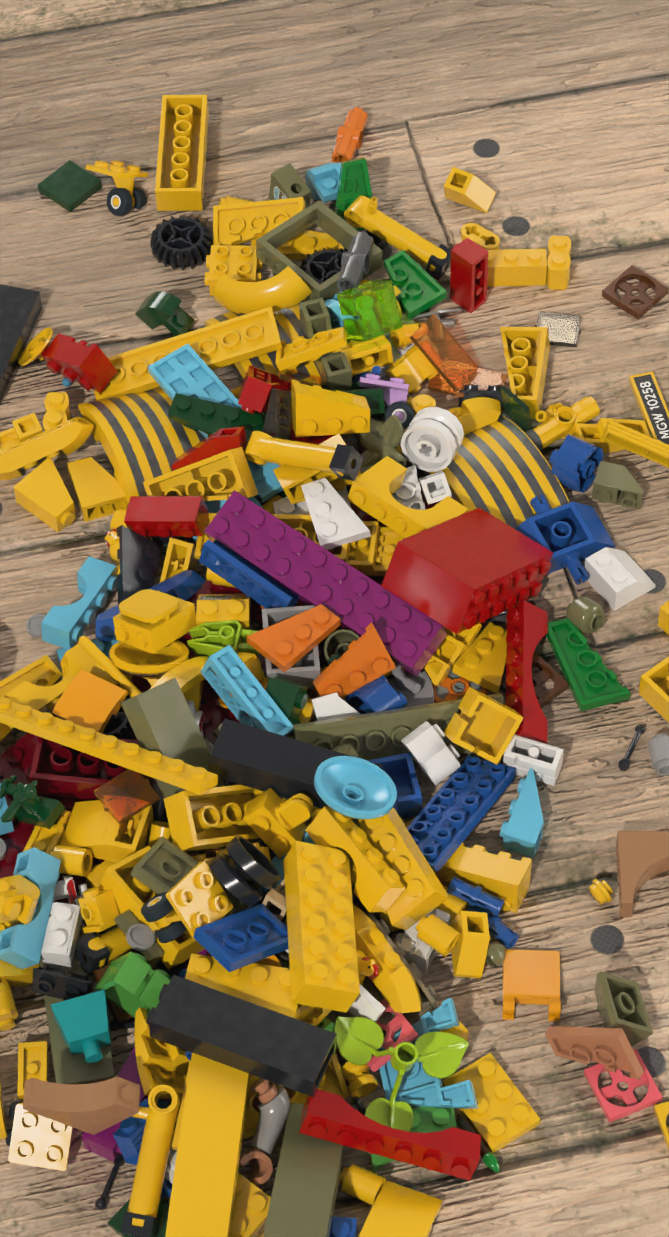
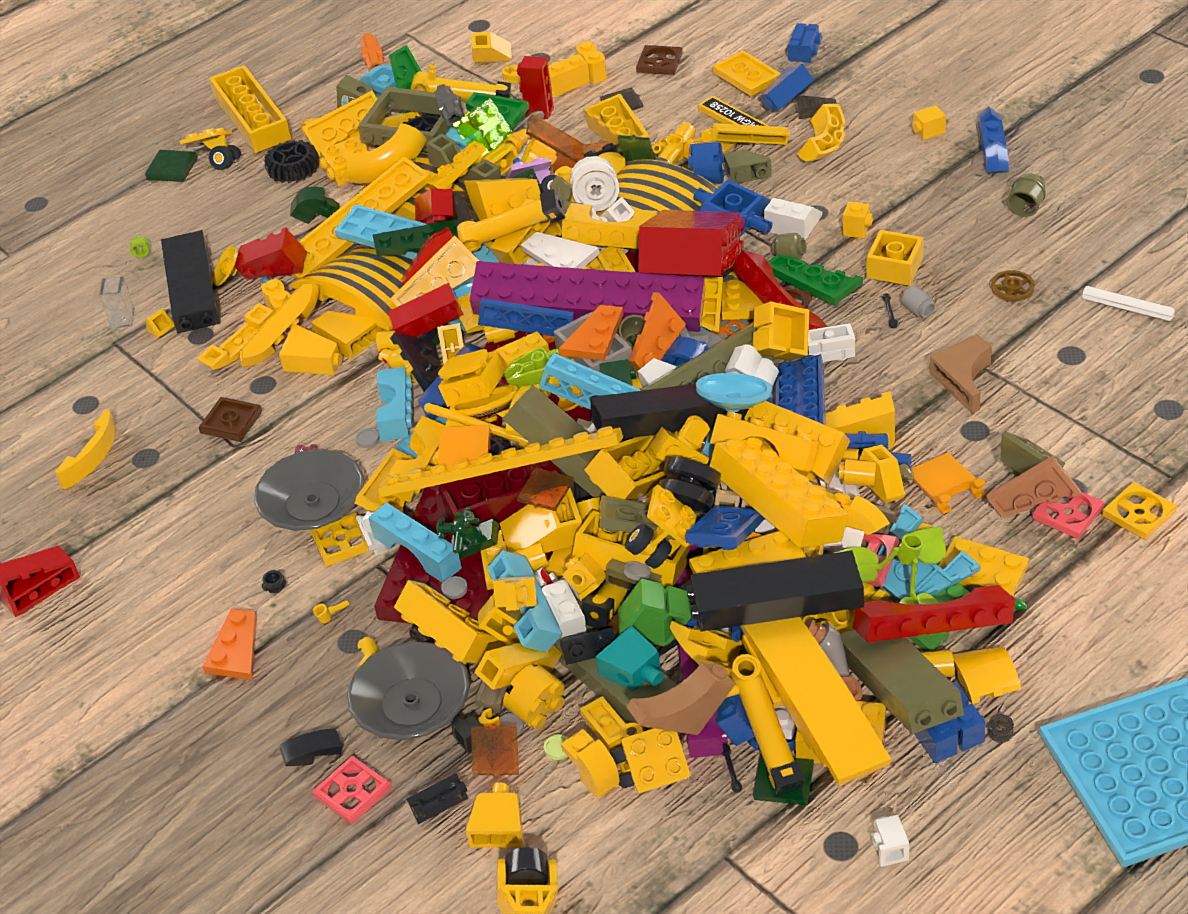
camera: 25 degrees left, 10 degrees down
medium azure slope [500,769,544,858] -> none
yellow plate [588,878,613,905] -> none

